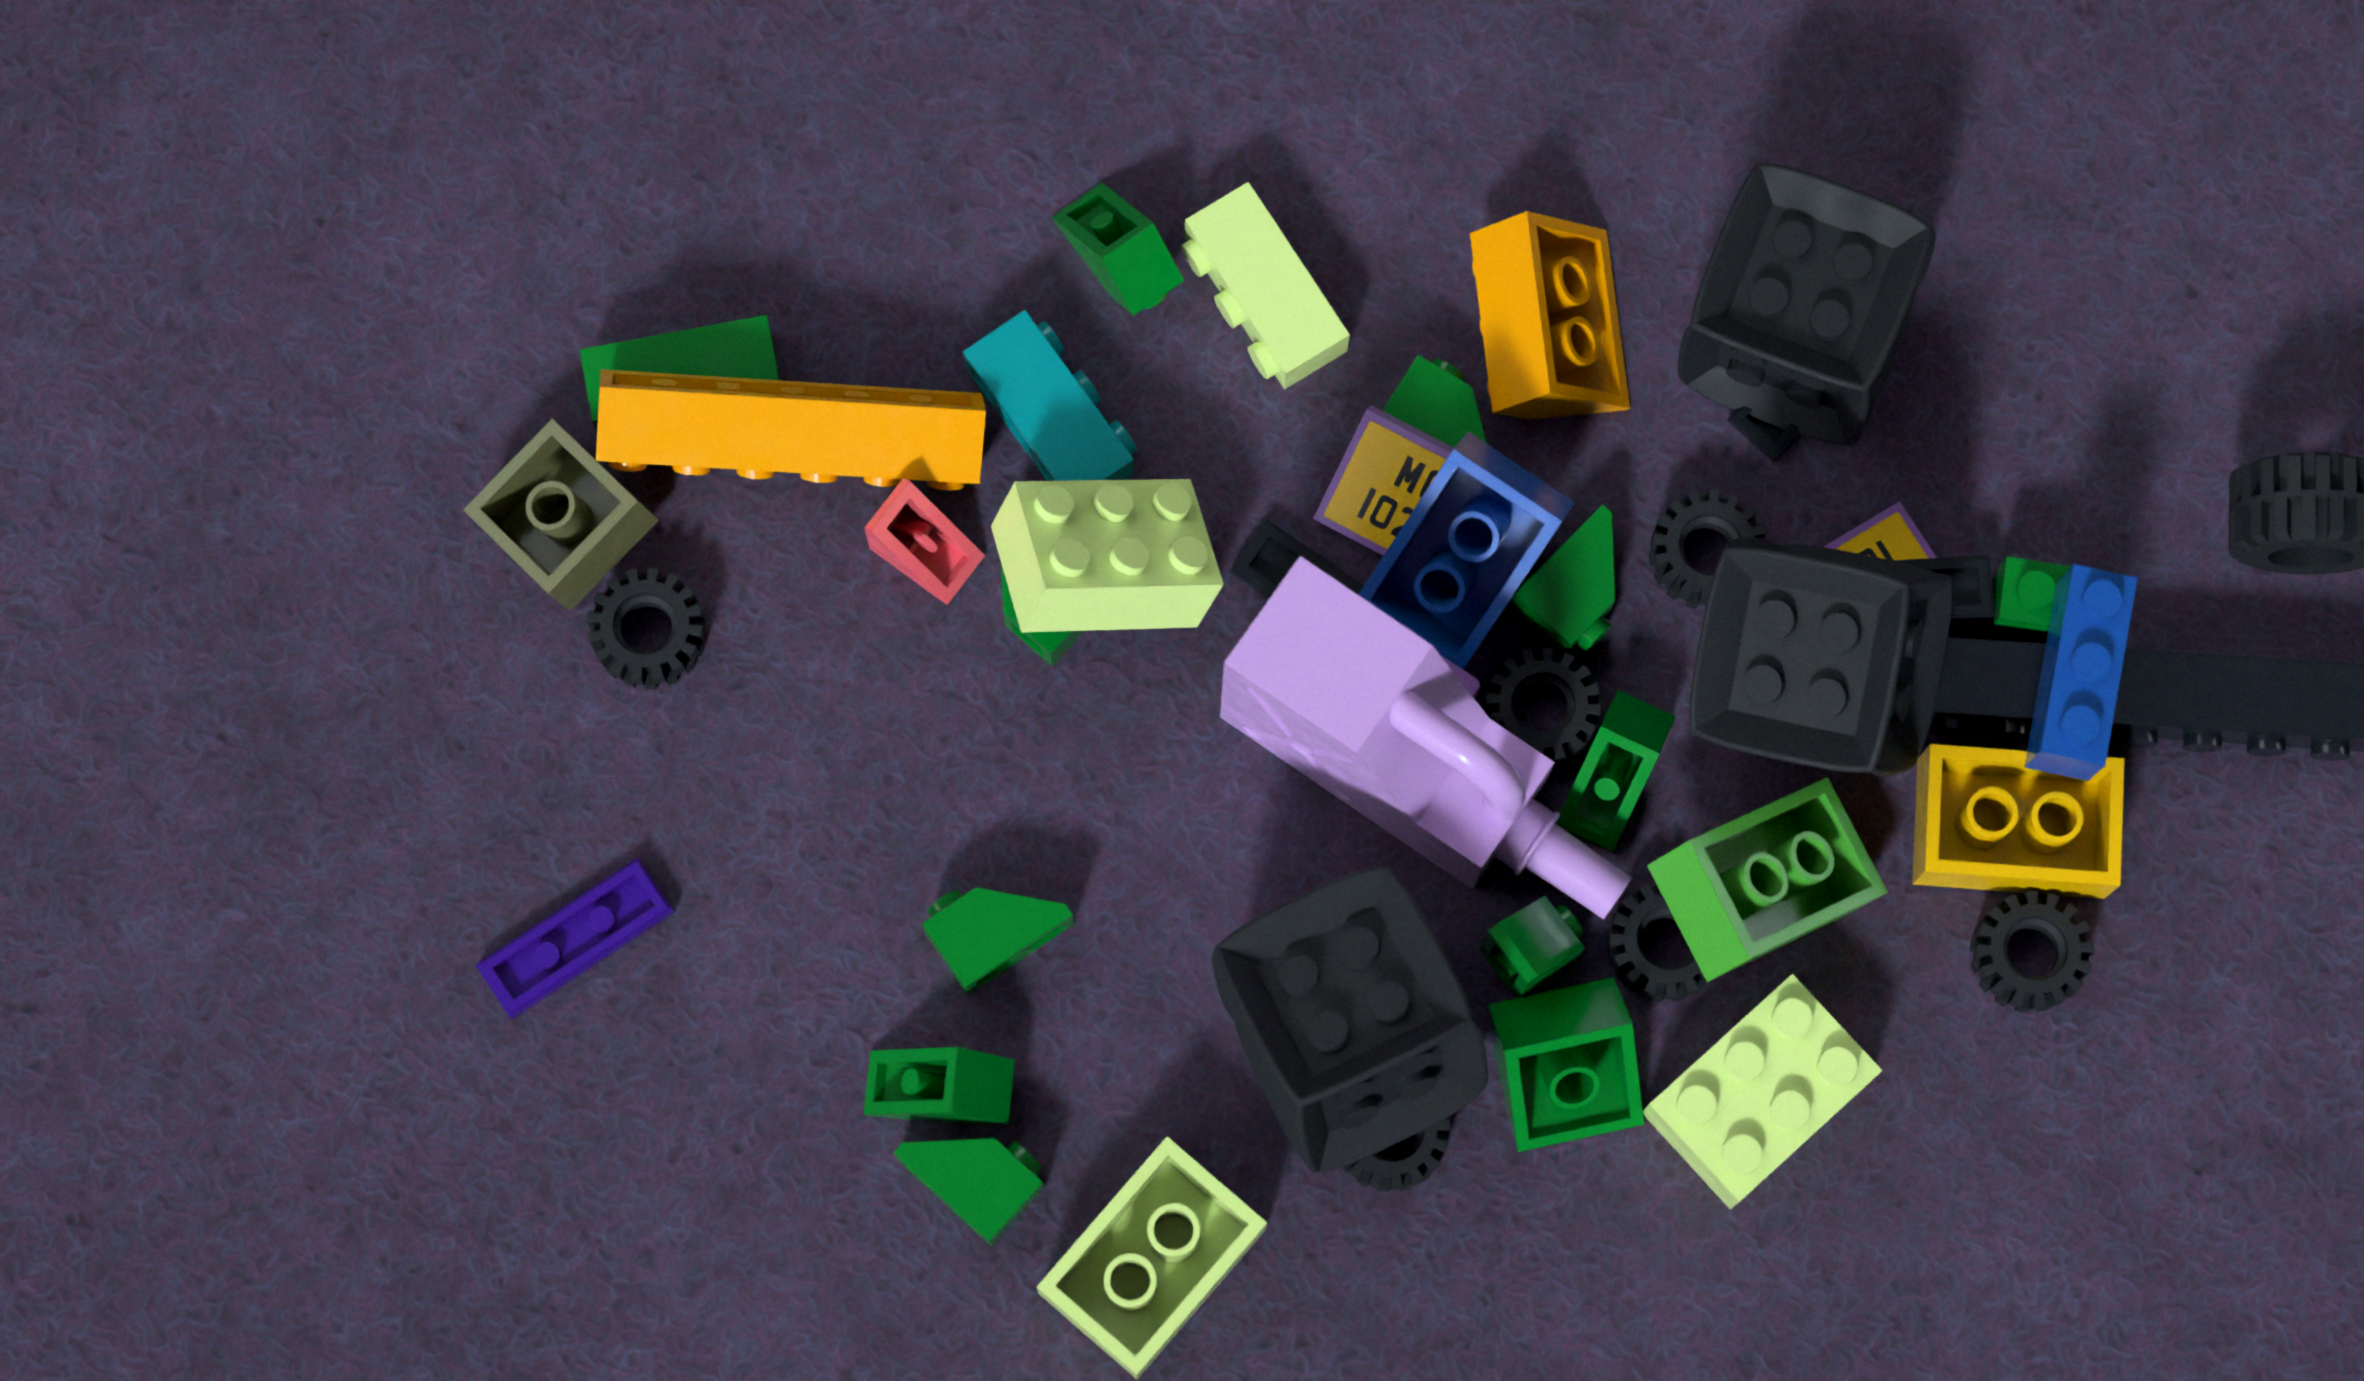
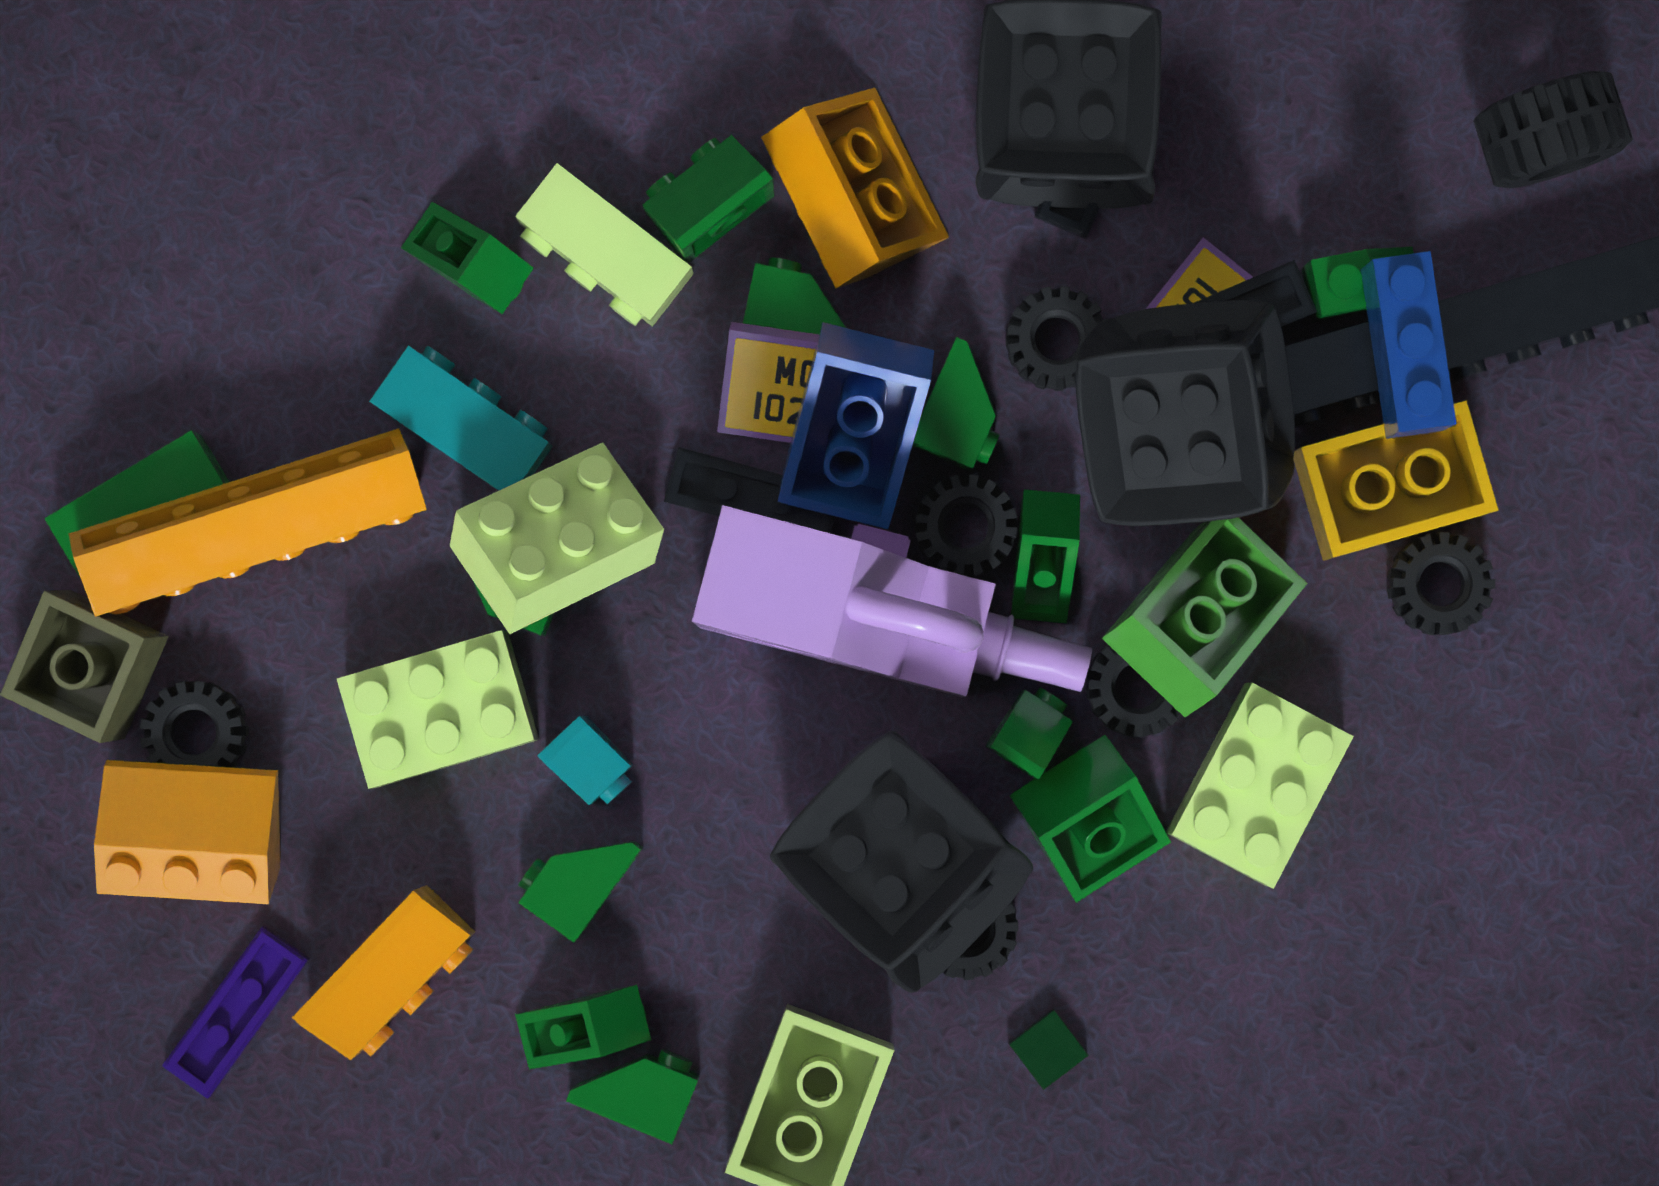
camera: 20 degrees left, 10 degrees up
coral slope [864,478,986,605] -> none
none -> light orange slope [94,760,281,904]
none -> light orange slope [292,885,475,1060]
none -> yellowish green brick [337,630,539,789]
none -> teal slope [537,716,633,805]
none -> green slope [642,135,774,264]
none -> dark green tile [1008,1009,1089,1090]

